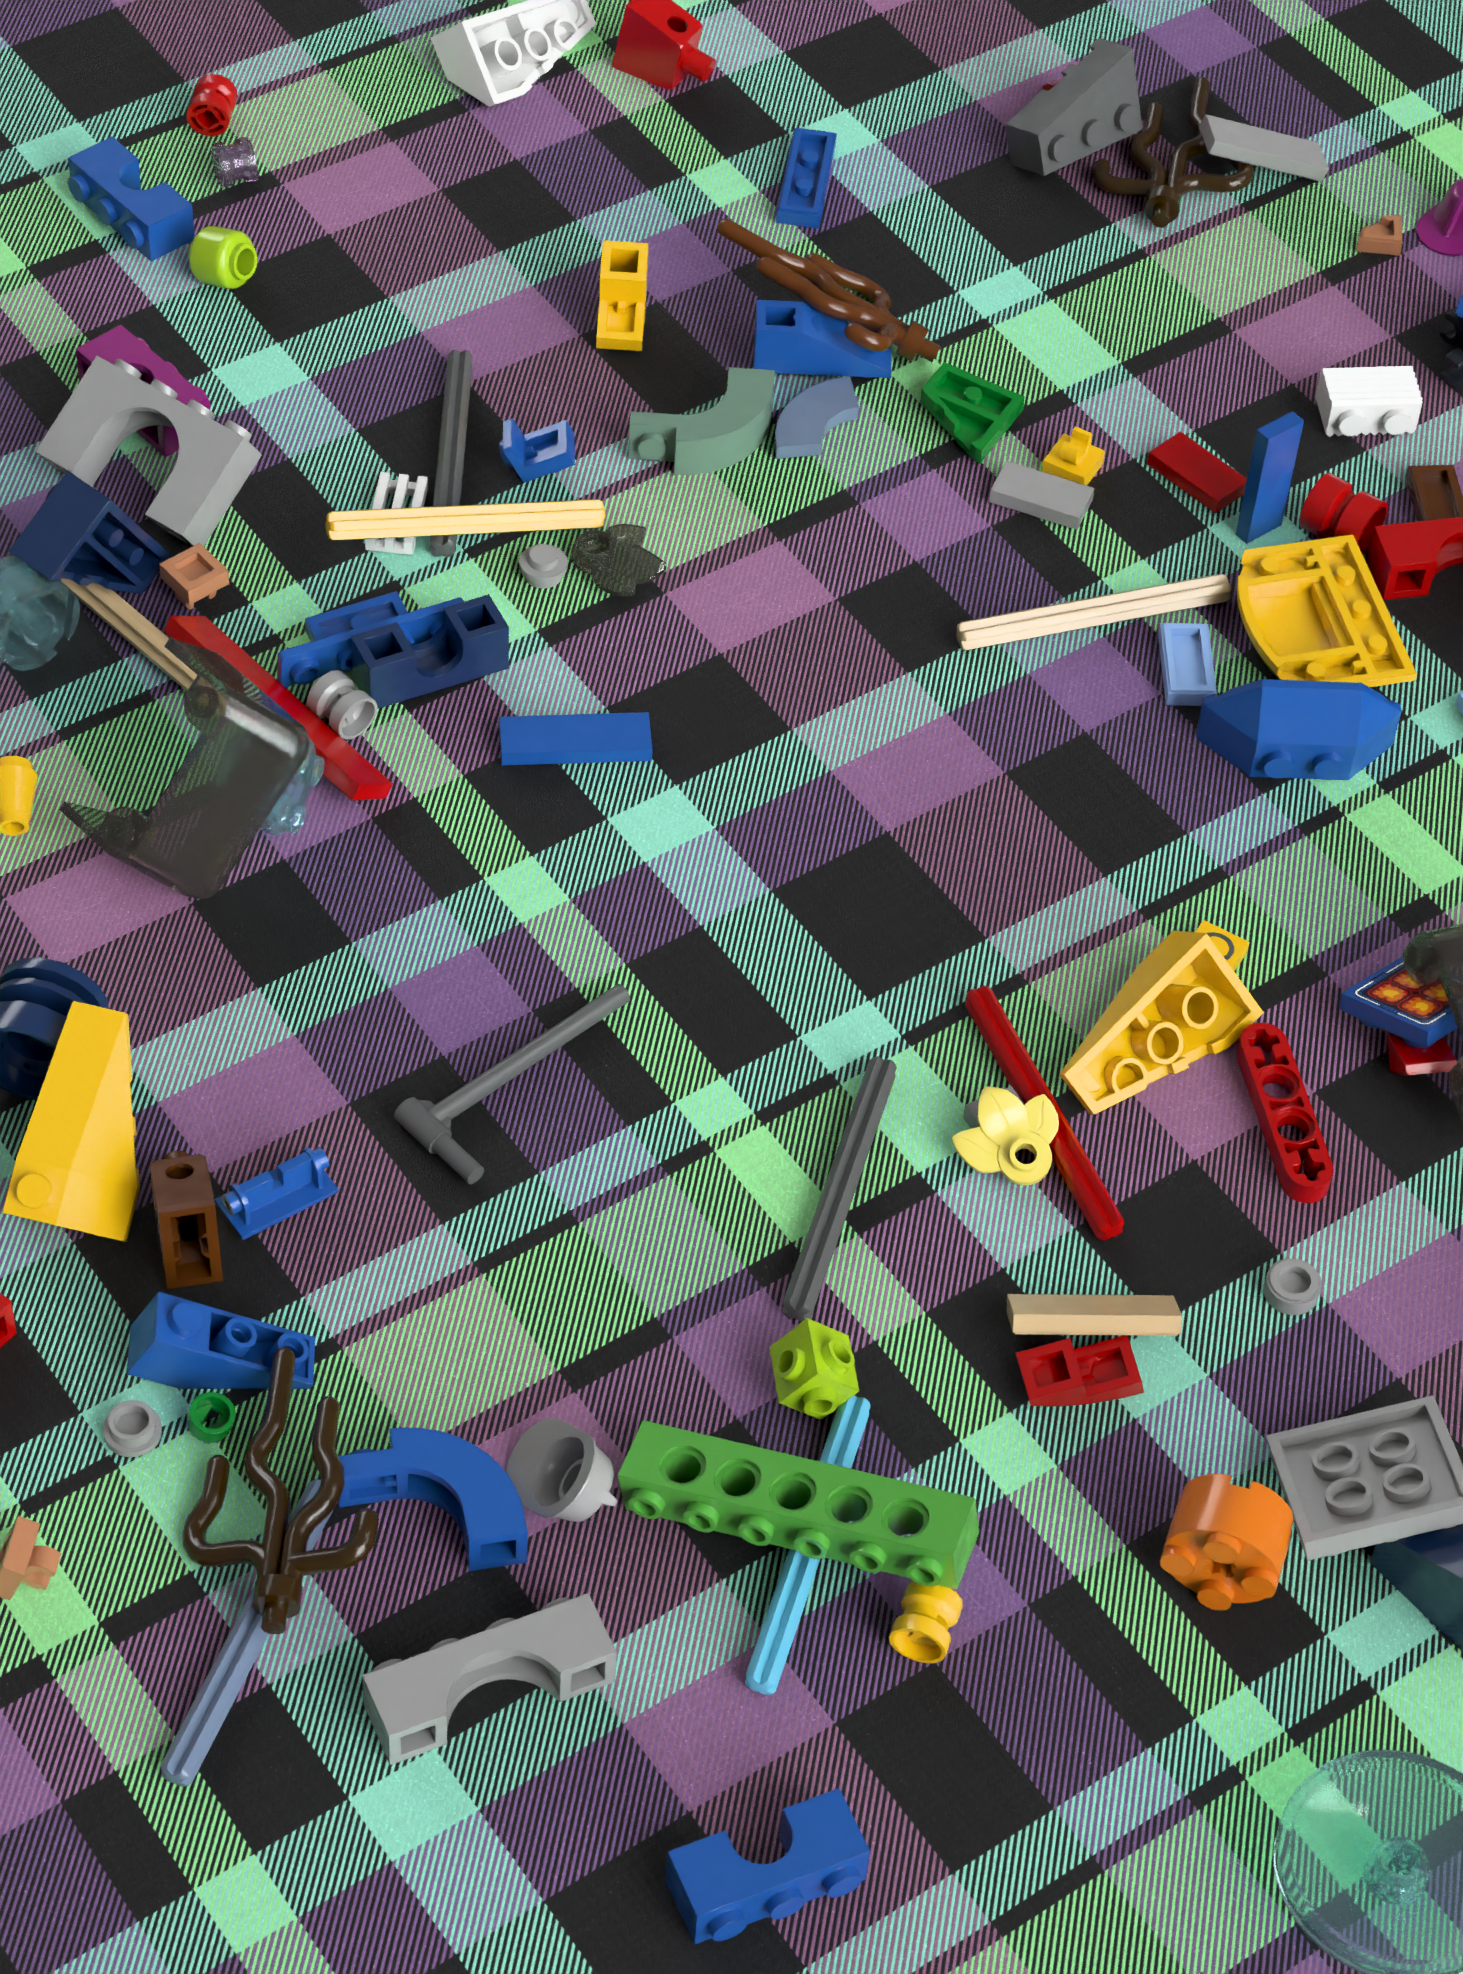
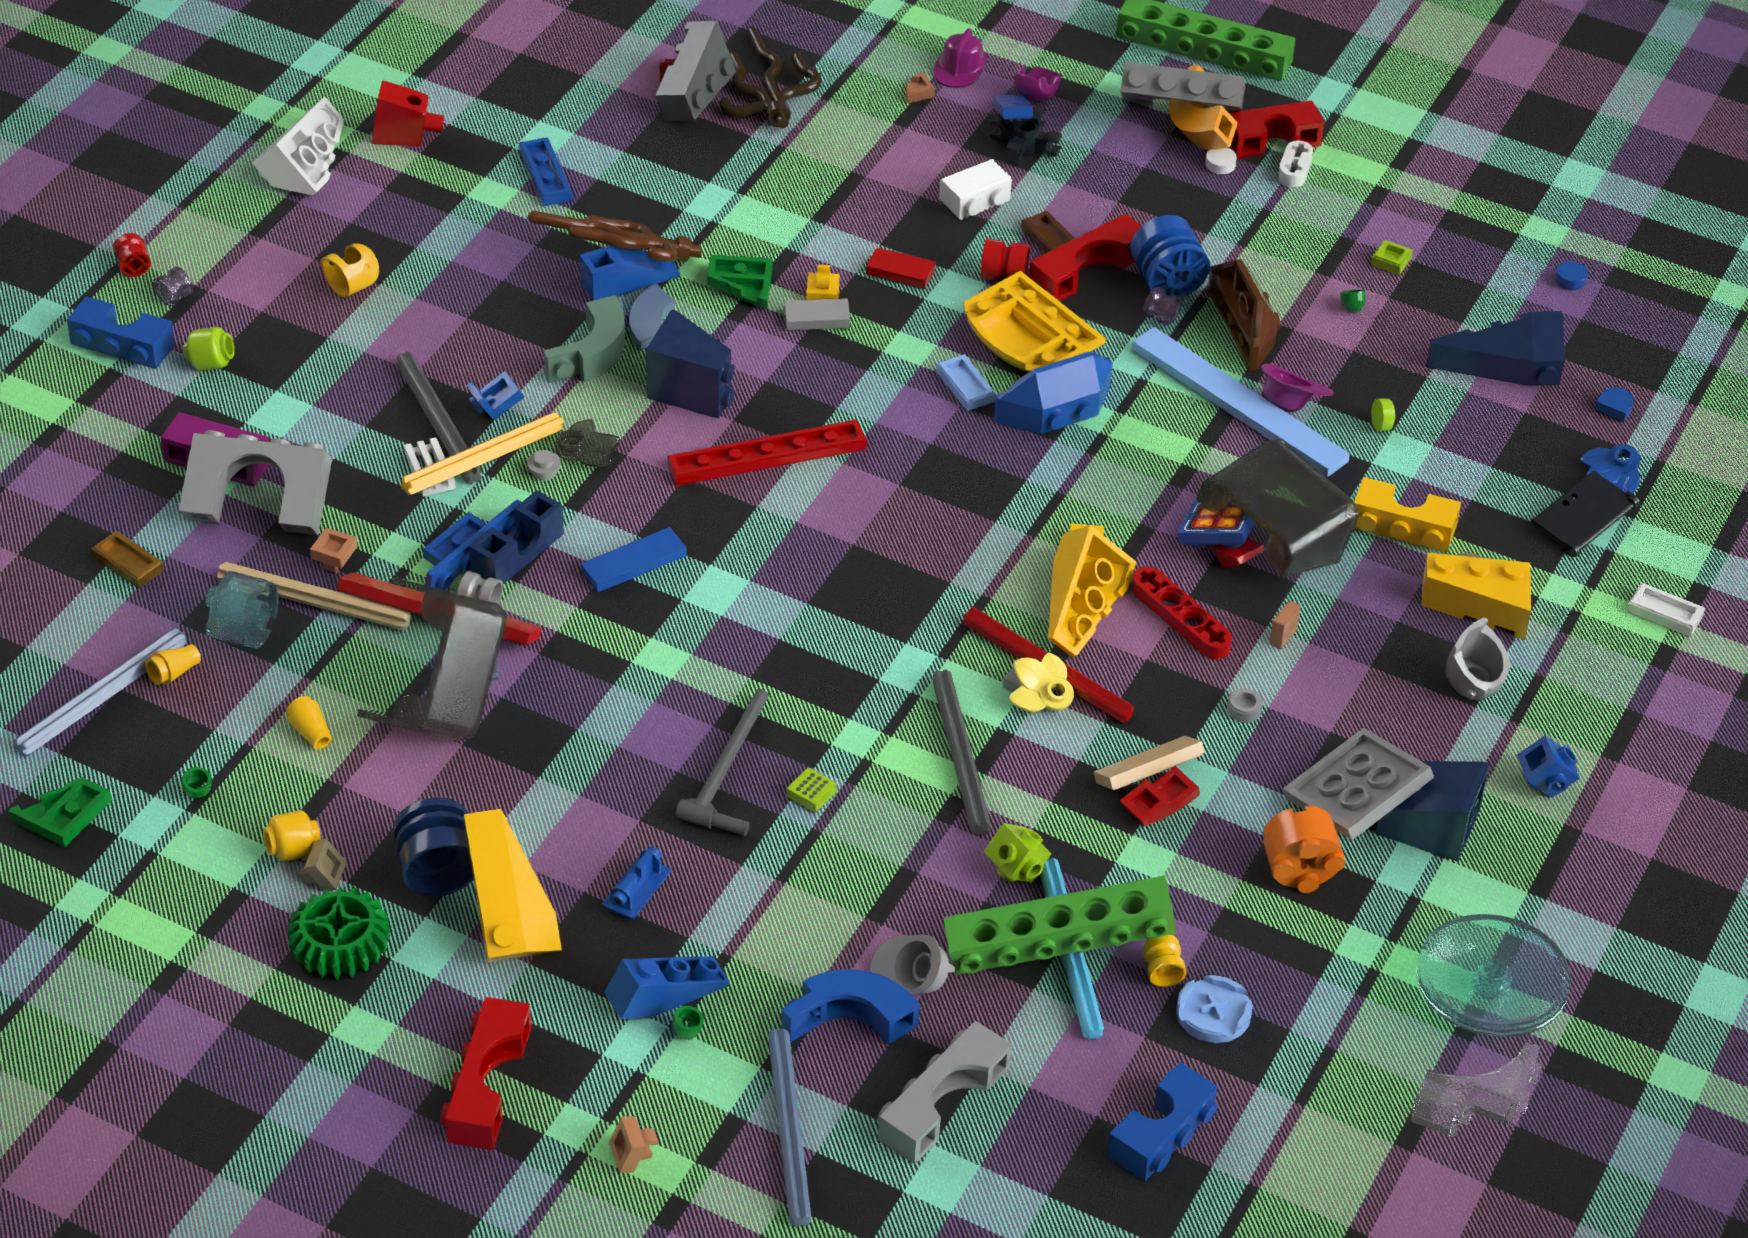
camera: 25 degrees left, 5 degrees down
dark blue wedge [9,471,171,594] -> none
light grey plate [103,1400,162,1457] -> none
reddish brown torso [150,1151,223,1289] -> none
dark brown plant [182,1347,379,1634] -> none
yellow brick [596,240,649,351] -> none
axle [956,574,1231,651] -> none
light grey tile [1199,114,1329,181] -> none
blue tile [1236,411,1304,544] -> none
none -> yellow helmet [320,243,379,298]
none -> dark blue slope [646,310,735,419]
none -> red tile [667,420,867,486]
none -> lime tile [786,767,837,813]
none -> light blue tile [1176,975,1253,1043]
none -> nougat tile [1270,600,1301,650]

